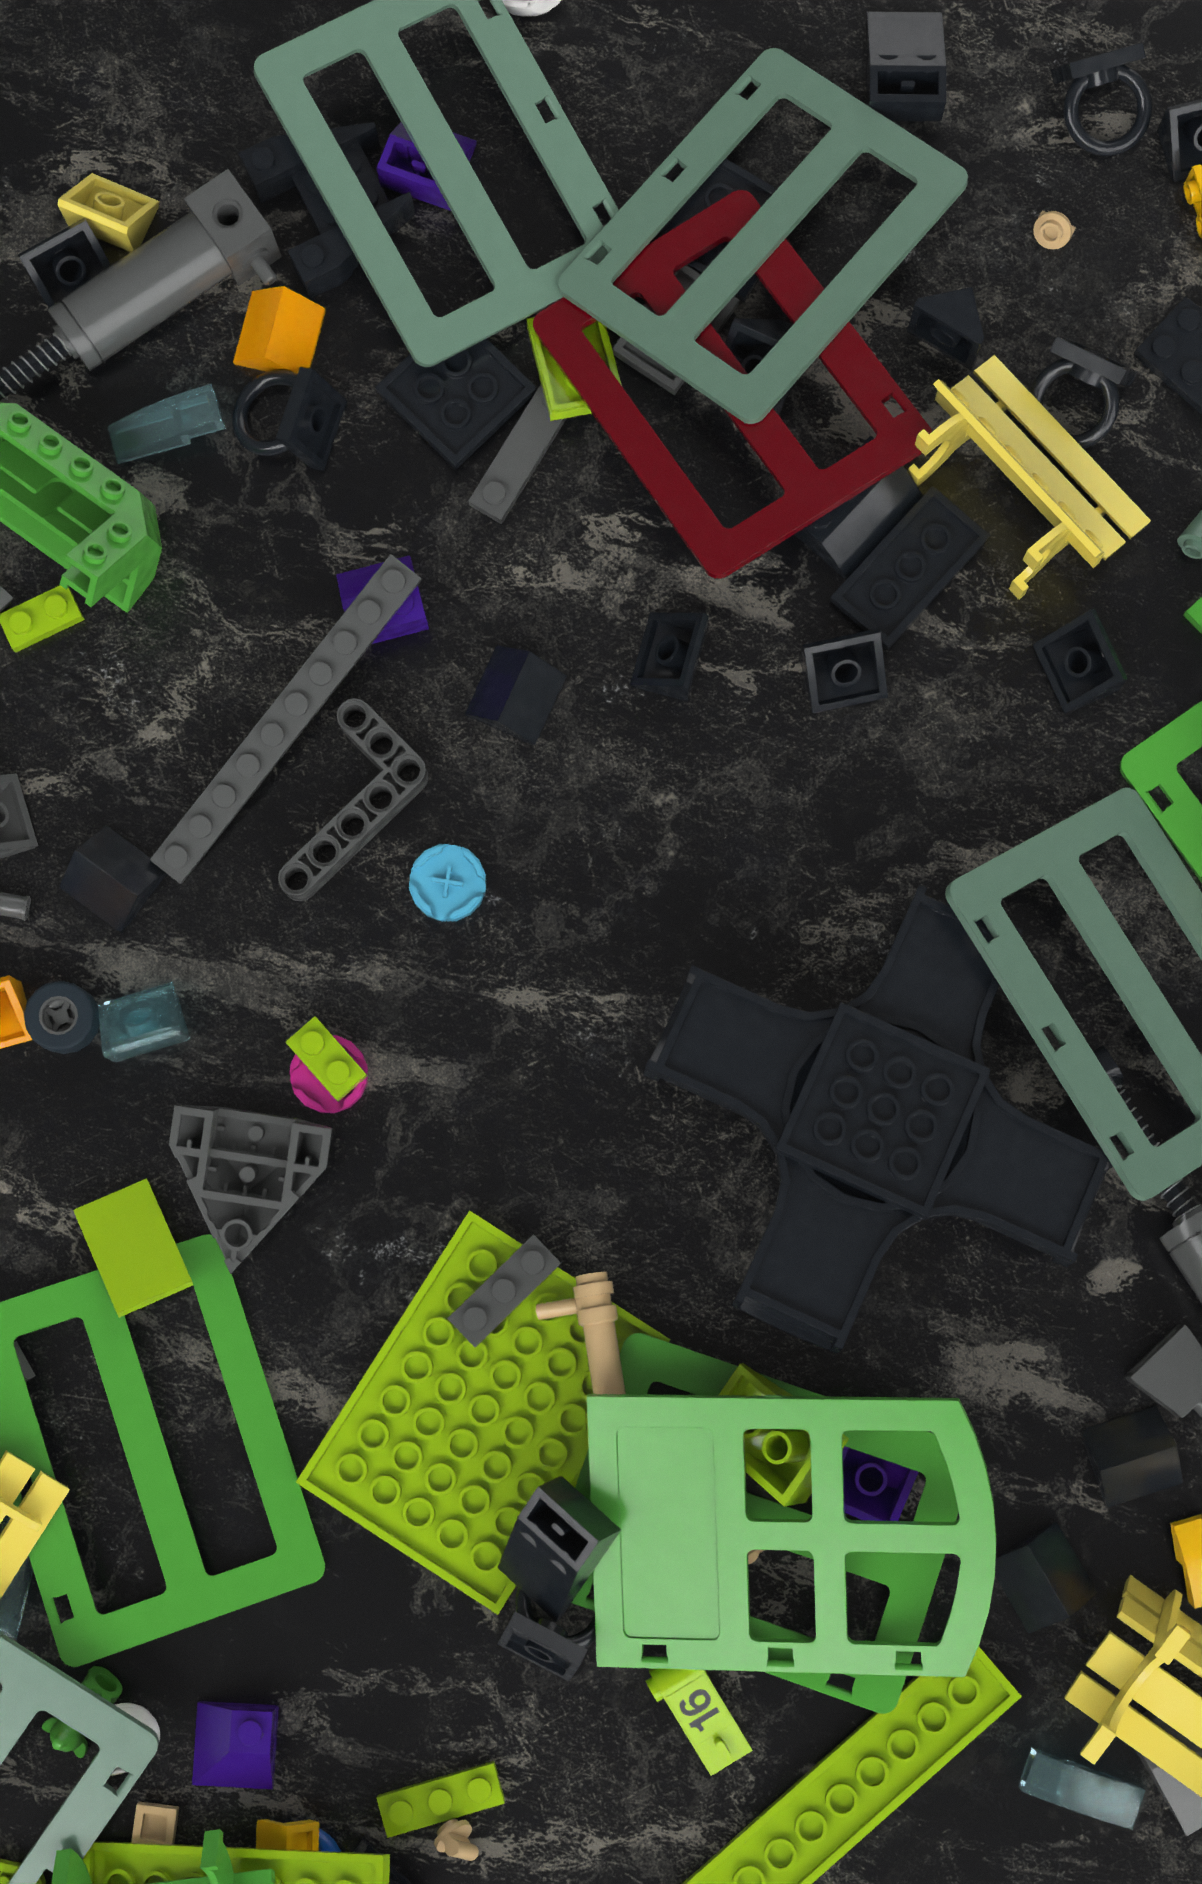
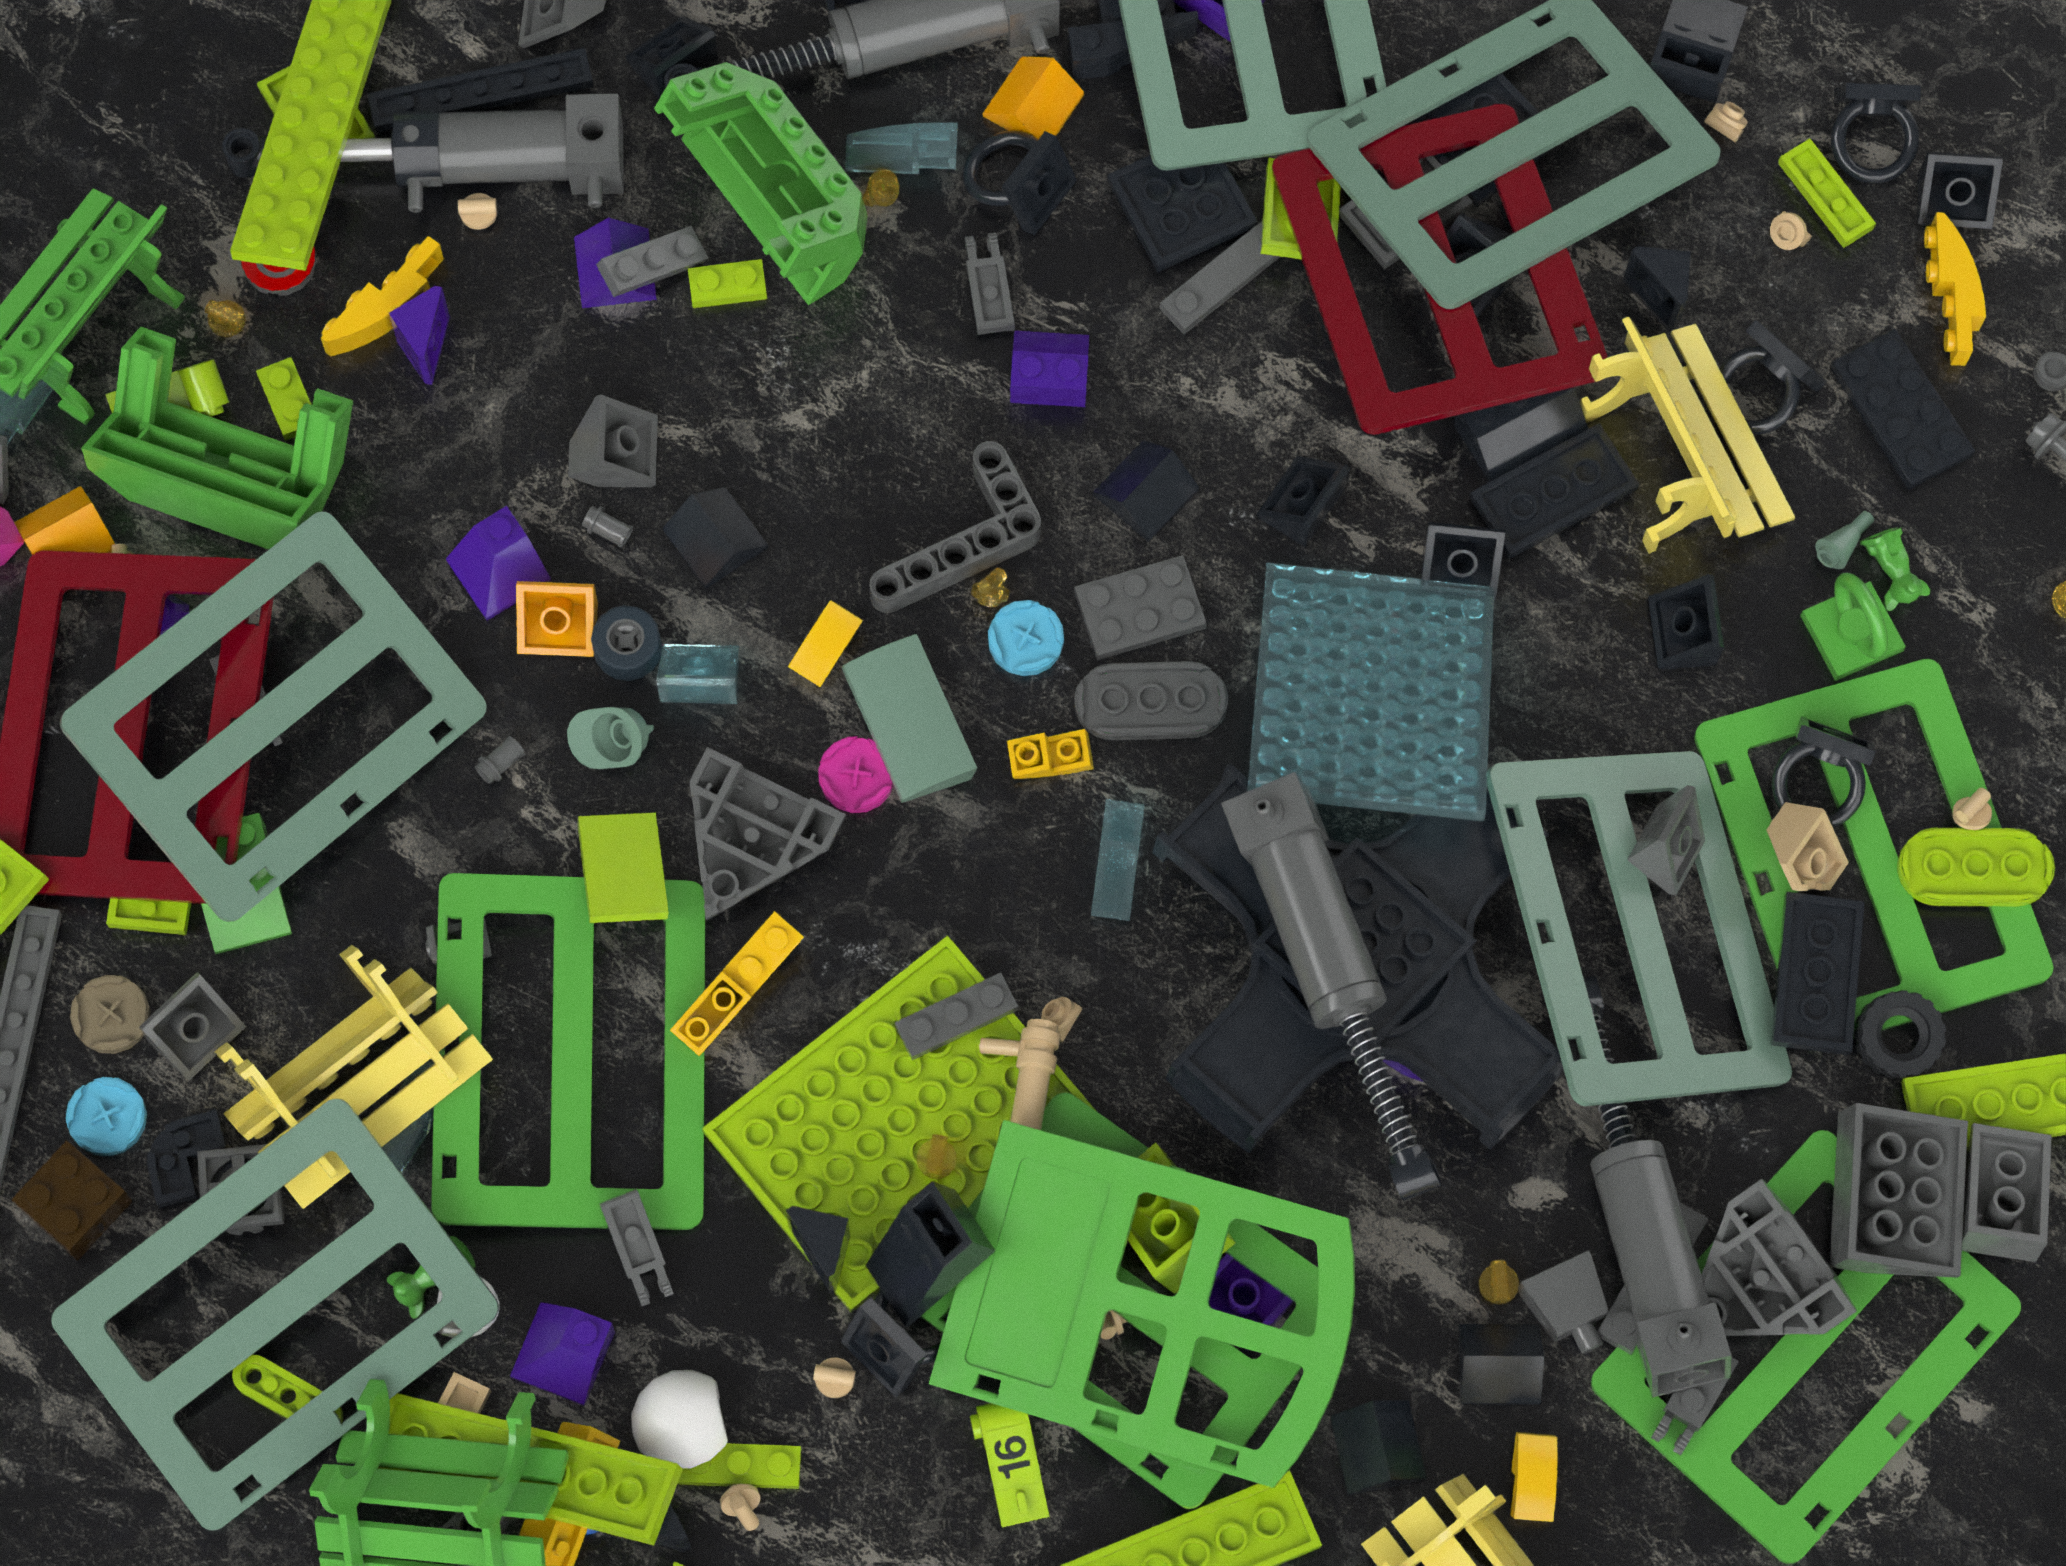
camera: 10 degrees right, 10 degrees down
dark grey plate [150,554,422,884] -> none
lime plate [286,1016,368,1102] -> none
none -> sand green piece [567,707,654,769]
none -> dark grey hinge [599,1189,674,1306]
none -> white cylinder [631,1370,728,1468]
none -> yellow slope [670,911,804,1056]
none -> black slope [786,1206,850,1294]
none -> yellow slope [788,600,863,687]
none -> tan plate [813,1357,856,1398]
none -> sand green slope [842,634,977,803]
none -> clear yellow plate [863,168,899,207]
none -> clear yellow plate [917,1135,957,1179]
none -> dark grey hinge [965,233,1015,335]
none -> clear yellow plate [971,568,1009,607]
none -> yellow slope [1007,729,1094,779]
none -> tan plate [1041,997,1082,1043]
none -> dark grey plate [1074,555,1207,660]
none -> dark grey tile [1074,661,1228,740]
none -> clear light blue slope [1091,799,1145,921]
none -> dark grey piece [1221,772,1442,1201]
none -> clear light blue plate [1247,563,1494,821]
none -> clear yellow plate [1479,1260,1519,1304]
none -> dark grey slope [1627,785,1705,896]
none -> tan plate [1705,101,1747,142]
none -> lime plate [1778,138,1876,248]

